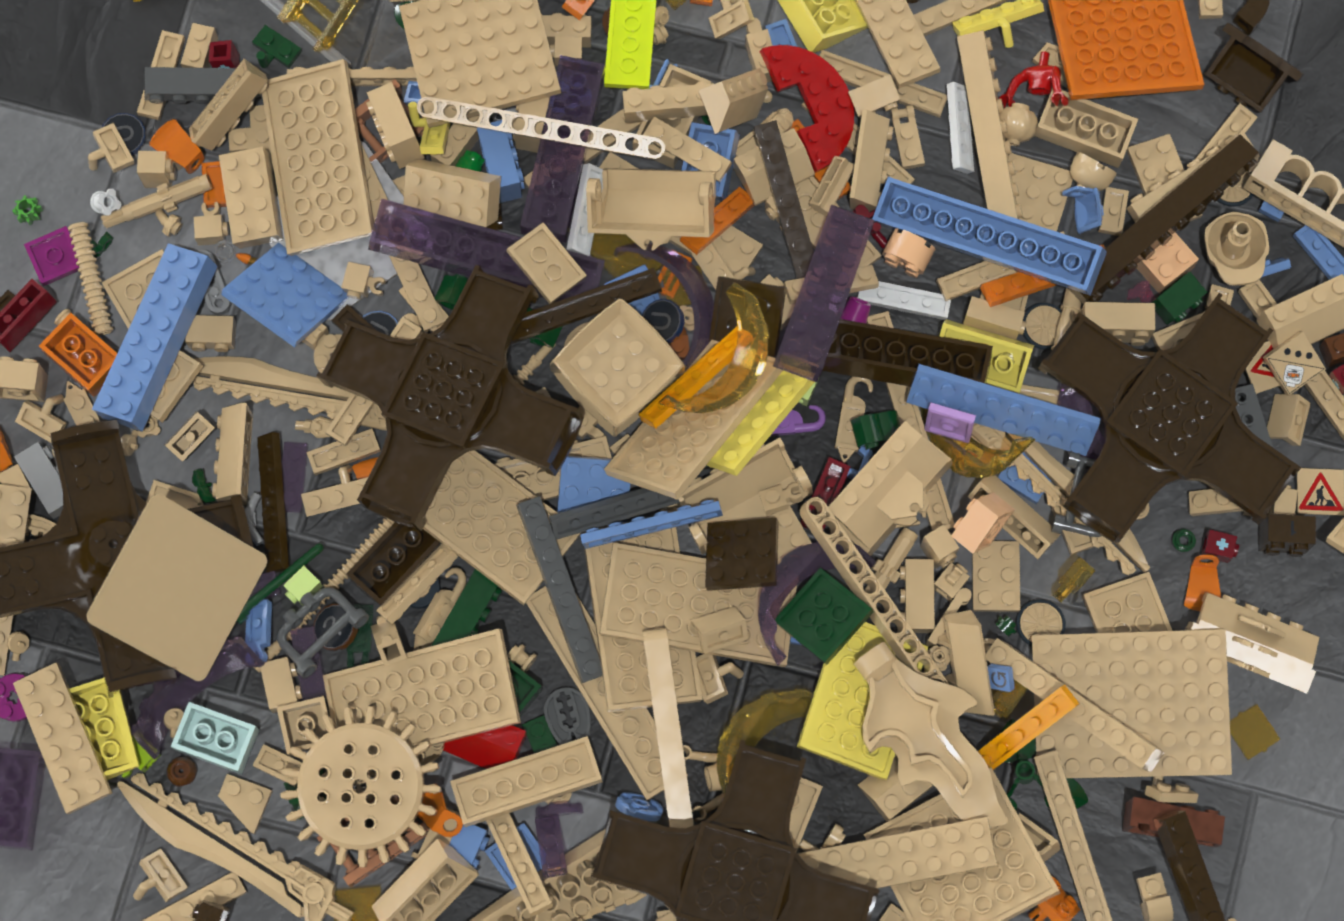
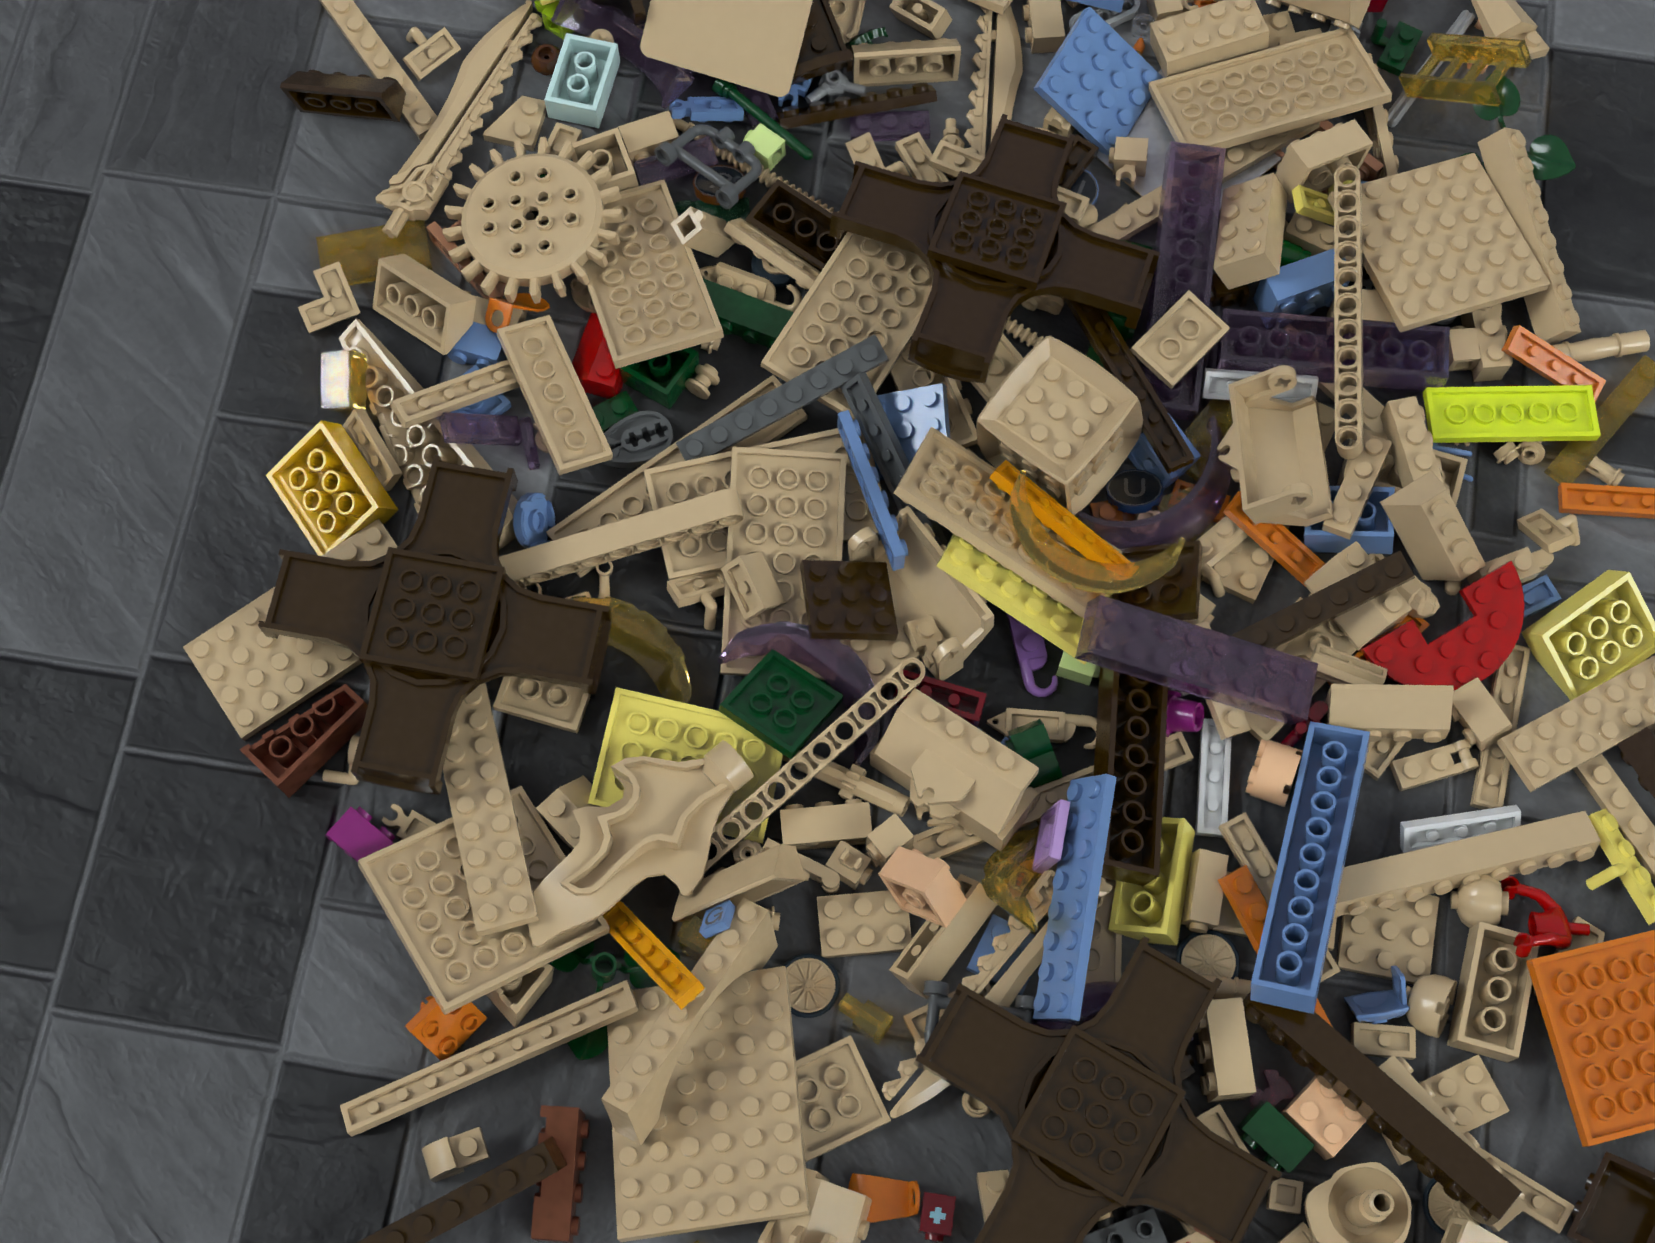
camera: 85 degrees right, 5 degrees down
tan plate [799,824,846,852] -> none
dark green plate [995,615,1017,637] -> none
tan plate [1145,776,1199,803] -> none
dark green plate [1172,529,1196,552] -> none

